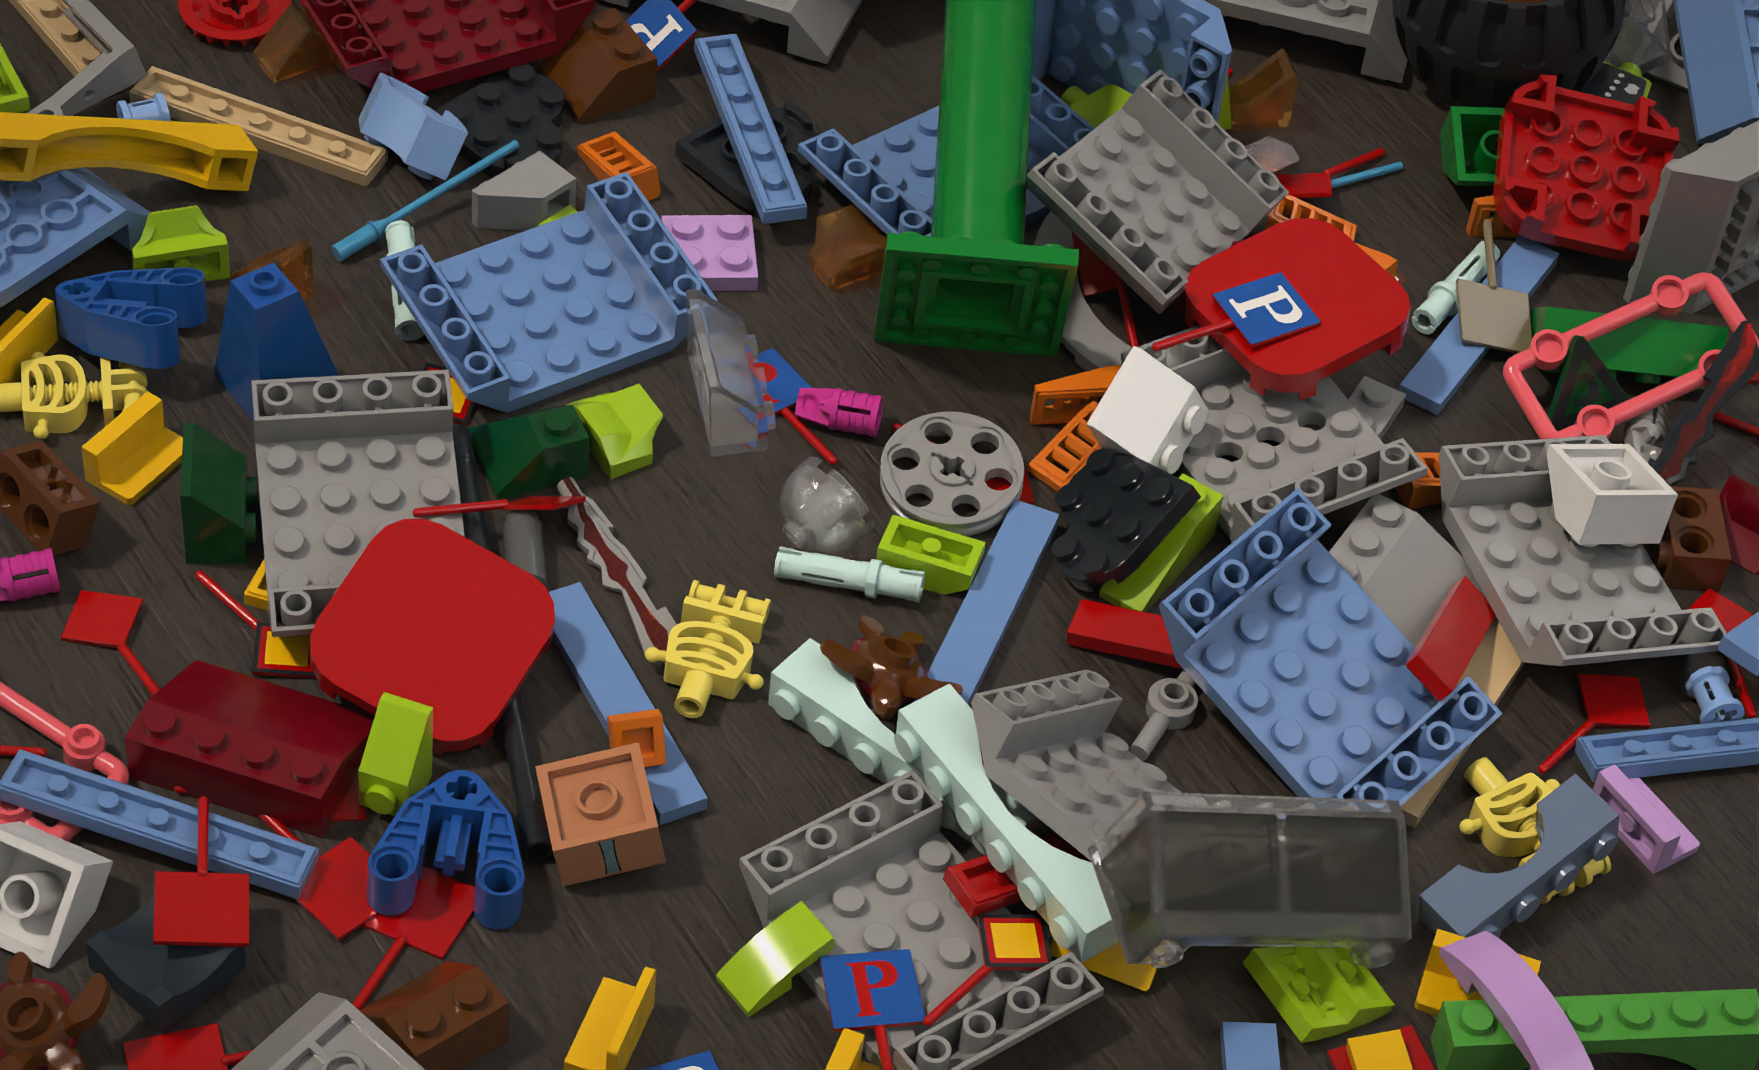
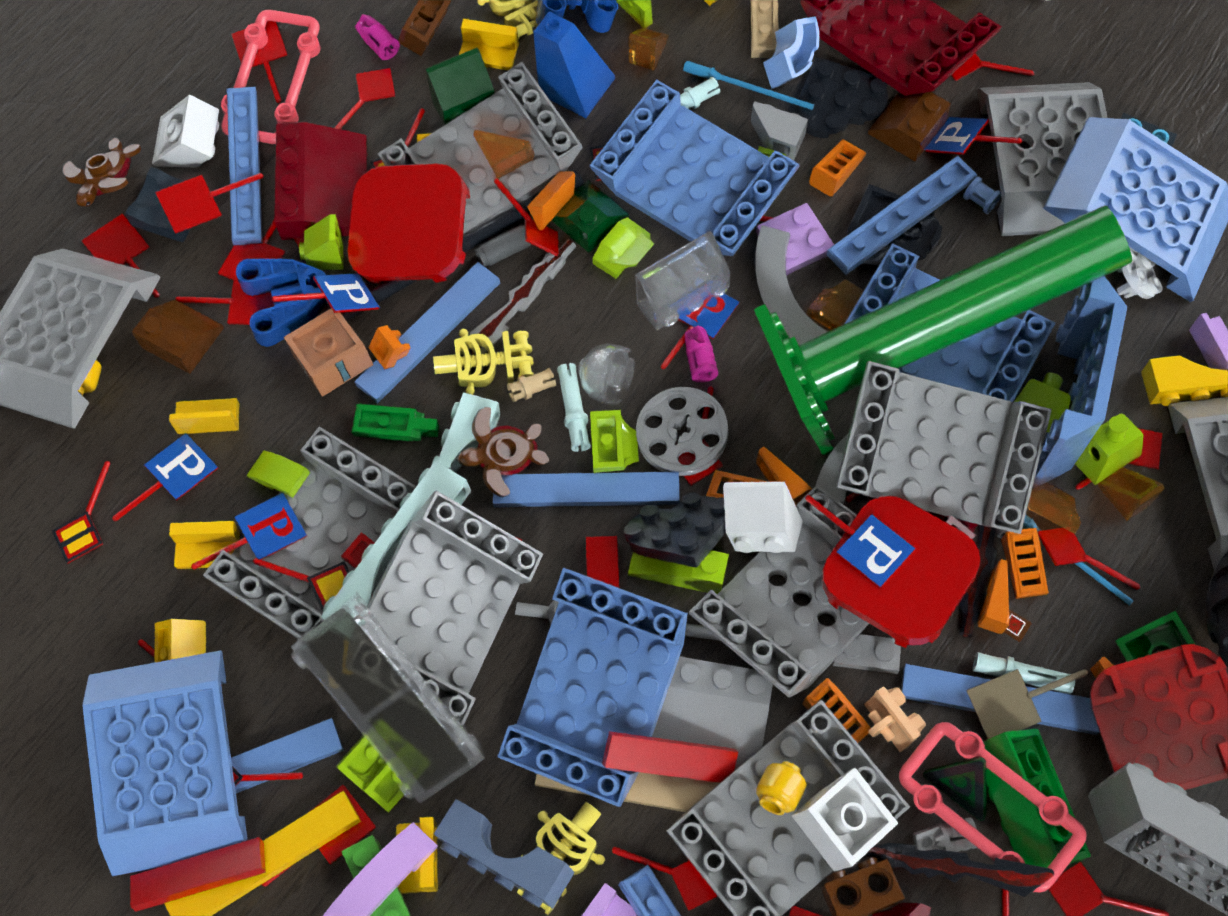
camera: 75 degrees right, 20 degrees up
none -> blue piece [272,273,380,313]
none -> green hinge [351,404,440,441]
none -> clear orange slope [473,130,535,179]
none -> tan pin [507,368,556,402]
none -> orange slope [527,171,575,230]
none -> light grey tile [756,225,828,345]
none -> yellow head [756,761,807,815]
none -> light nougat hips [864,686,926,752]
none -> light blue bush [963,176,1002,214]

